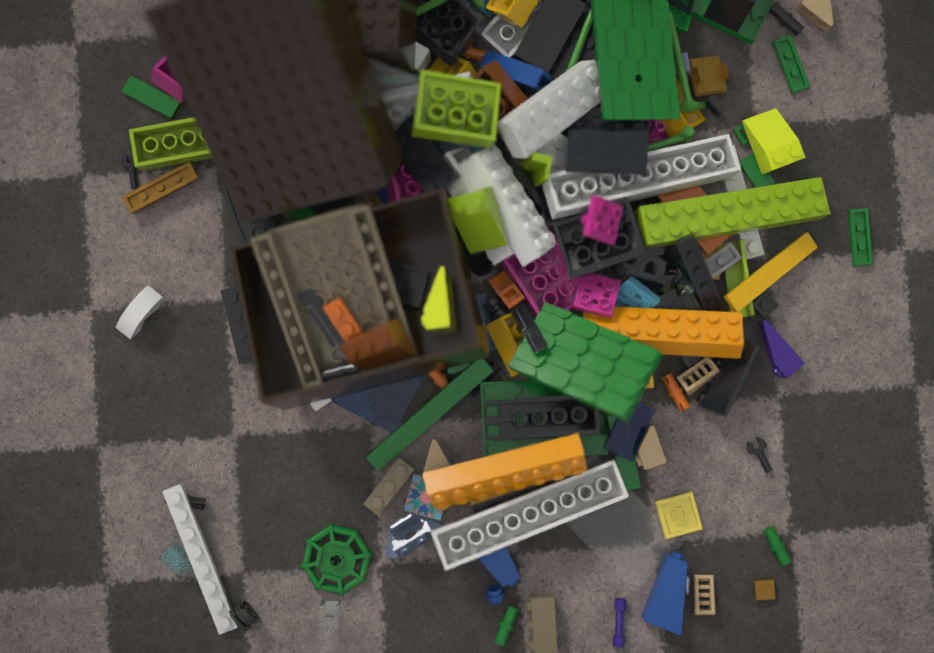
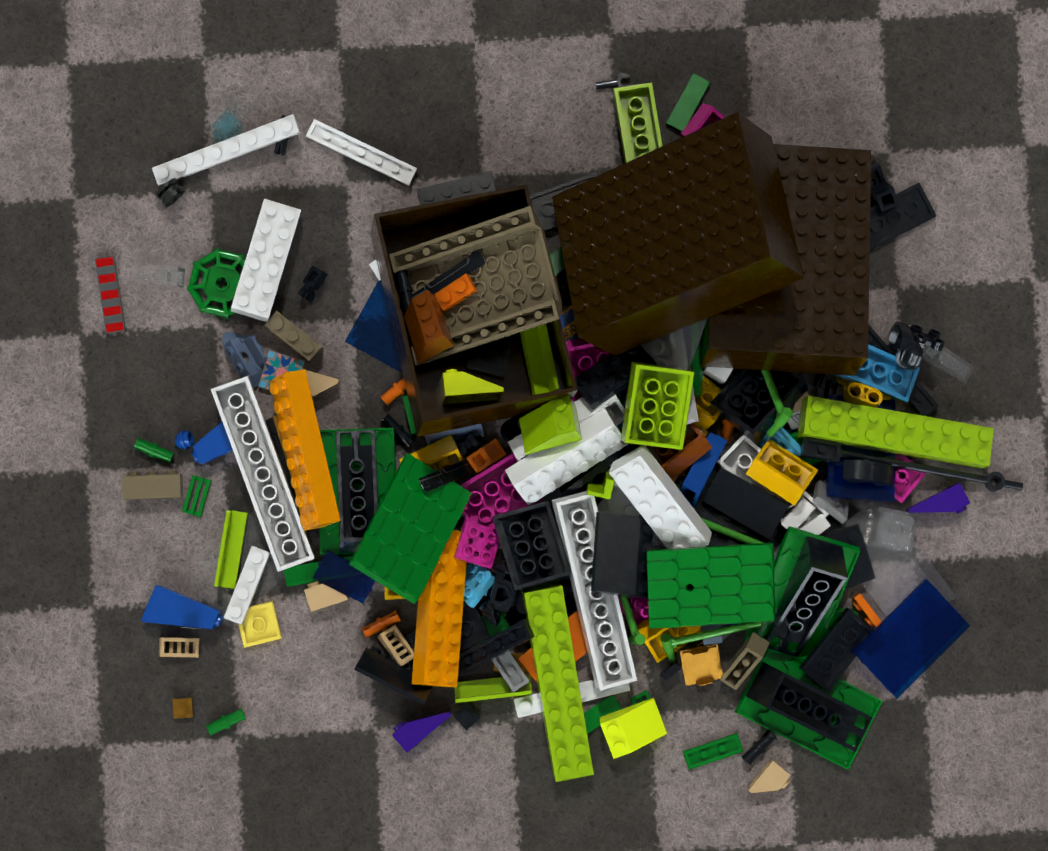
camera: 85 degrees right, 0 degrees up
white brick [116,285,163,340] -> none
pearl gold plate [122,161,200,215] -> none
green tile [365,359,494,471] -> none
dark pink plate [581,195,623,245] -> none
dark purple bar [612,598,627,648] -> none
black sticker [666,264,694,298] -> none
yellow tile [724,232,818,312] -> none
black bar [747,437,772,473] -> none
green tile [847,208,873,267] -> none
none -> green tile [182,475,212,517]
none -> lime panel [214,510,248,589]
none -> white plate [224,546,271,625]
none -> white brick [231,199,301,322]
none -> black plate [298,266,328,303]
none -> white plate [306,119,417,186]
none -> lime panel [520,324,559,395]
none -> dark tan brick [720,632,770,690]

